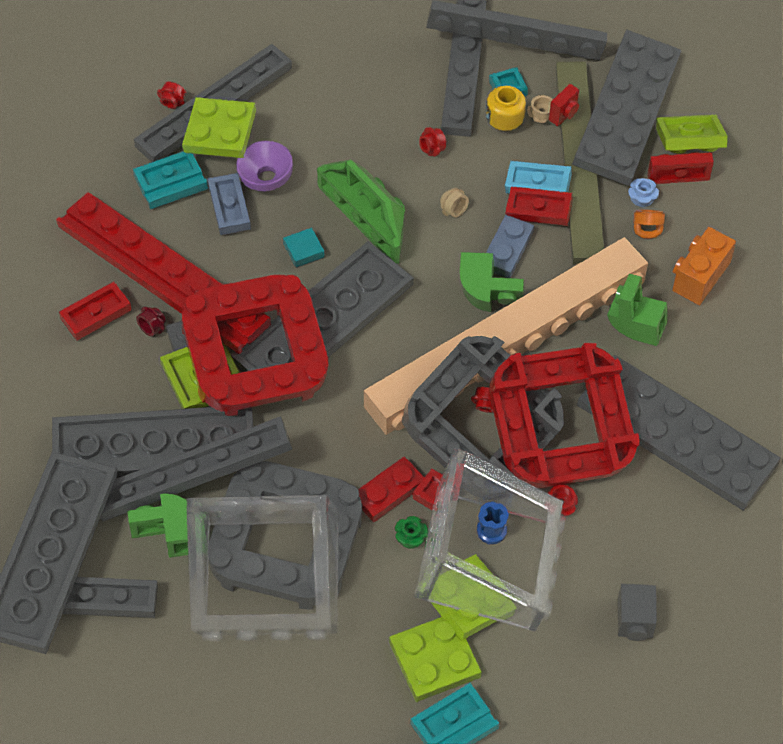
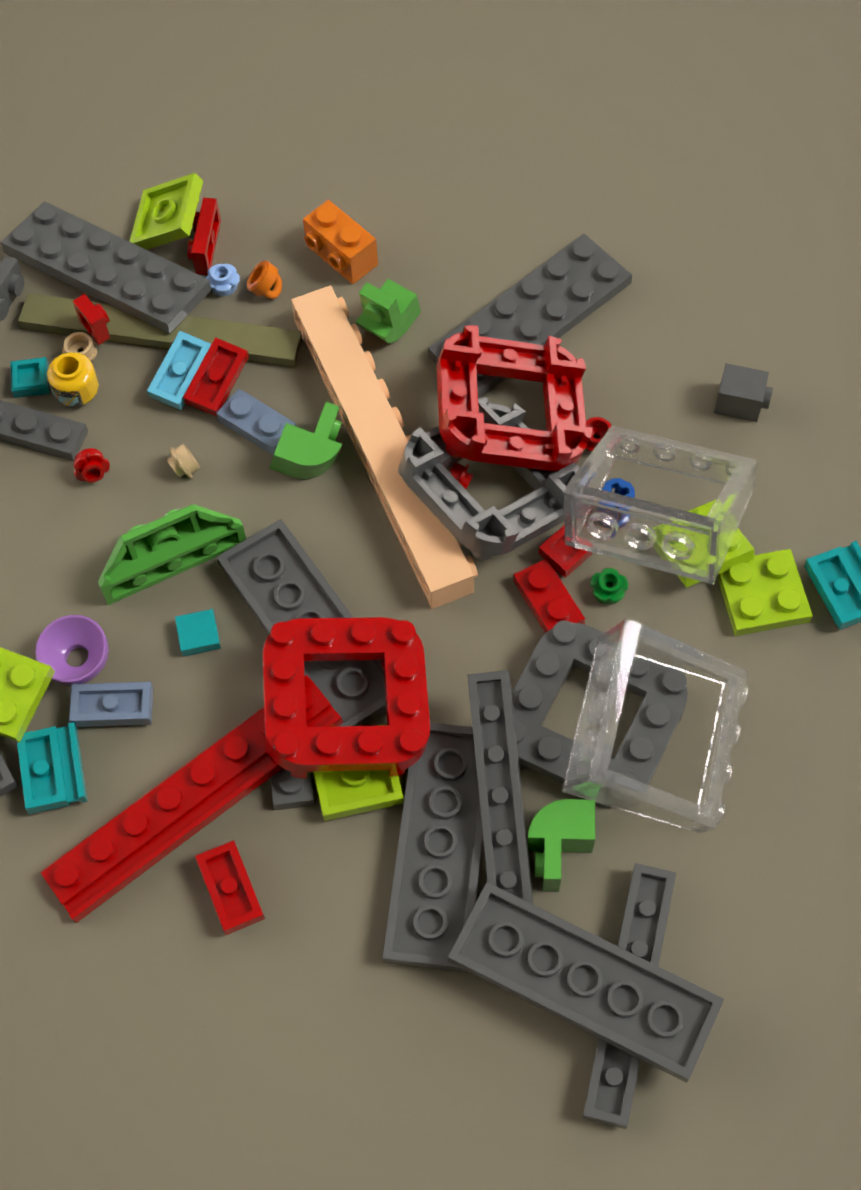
camera: 75 degrees left, 5 degrees up
dark red plate [136,306,166,337] -> none

